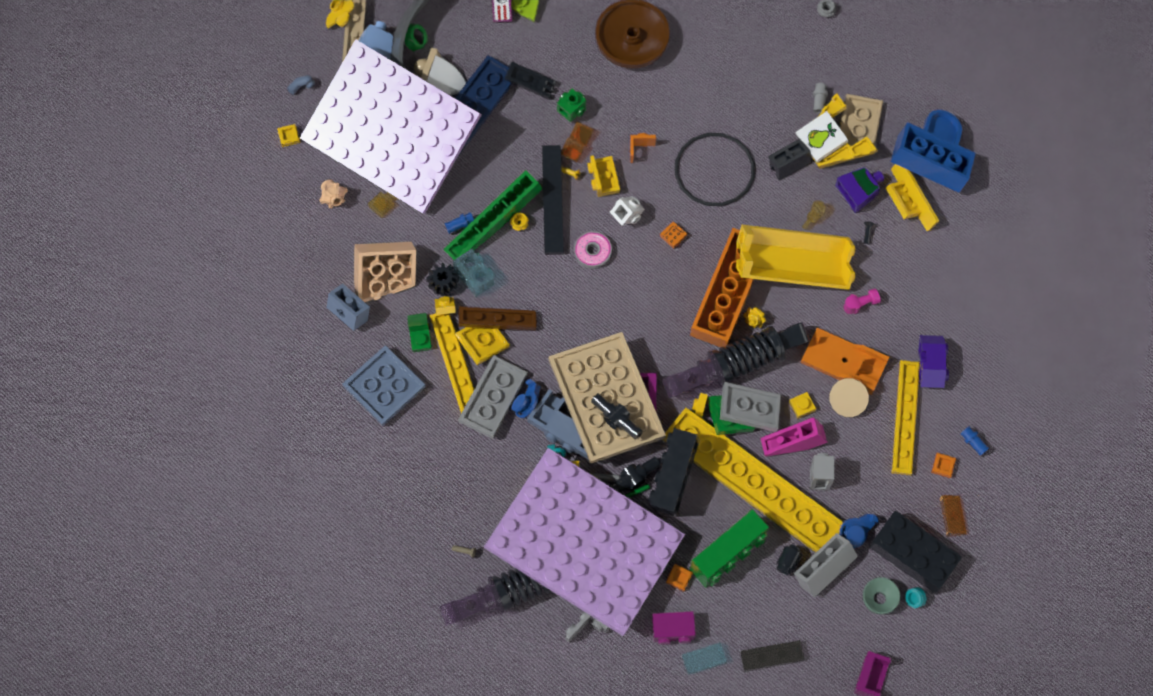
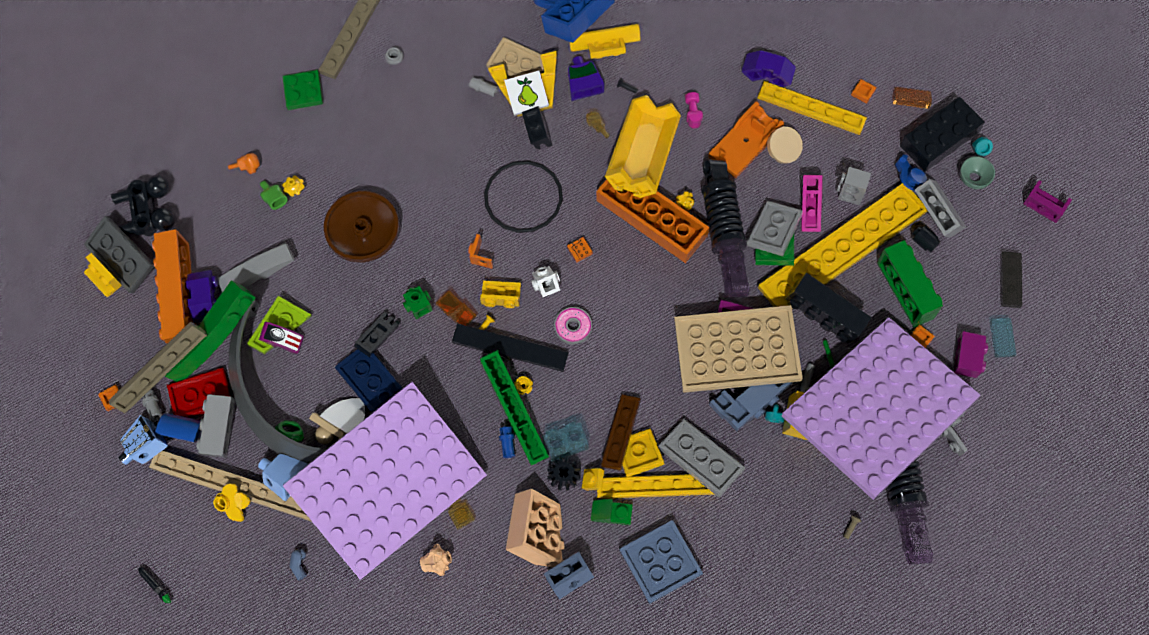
camera: 70 degrees left, 0 degrees up
yellow tile [277,124,300,147] -> none
blue piece [512,379,541,418] -> none
black pin [591,393,643,440] -> none
black pin [608,456,661,492] -> none
yellow plate [692,393,708,419] -> none
yellow plate [789,392,816,419] -> none
blue pin [960,426,989,456] -> none

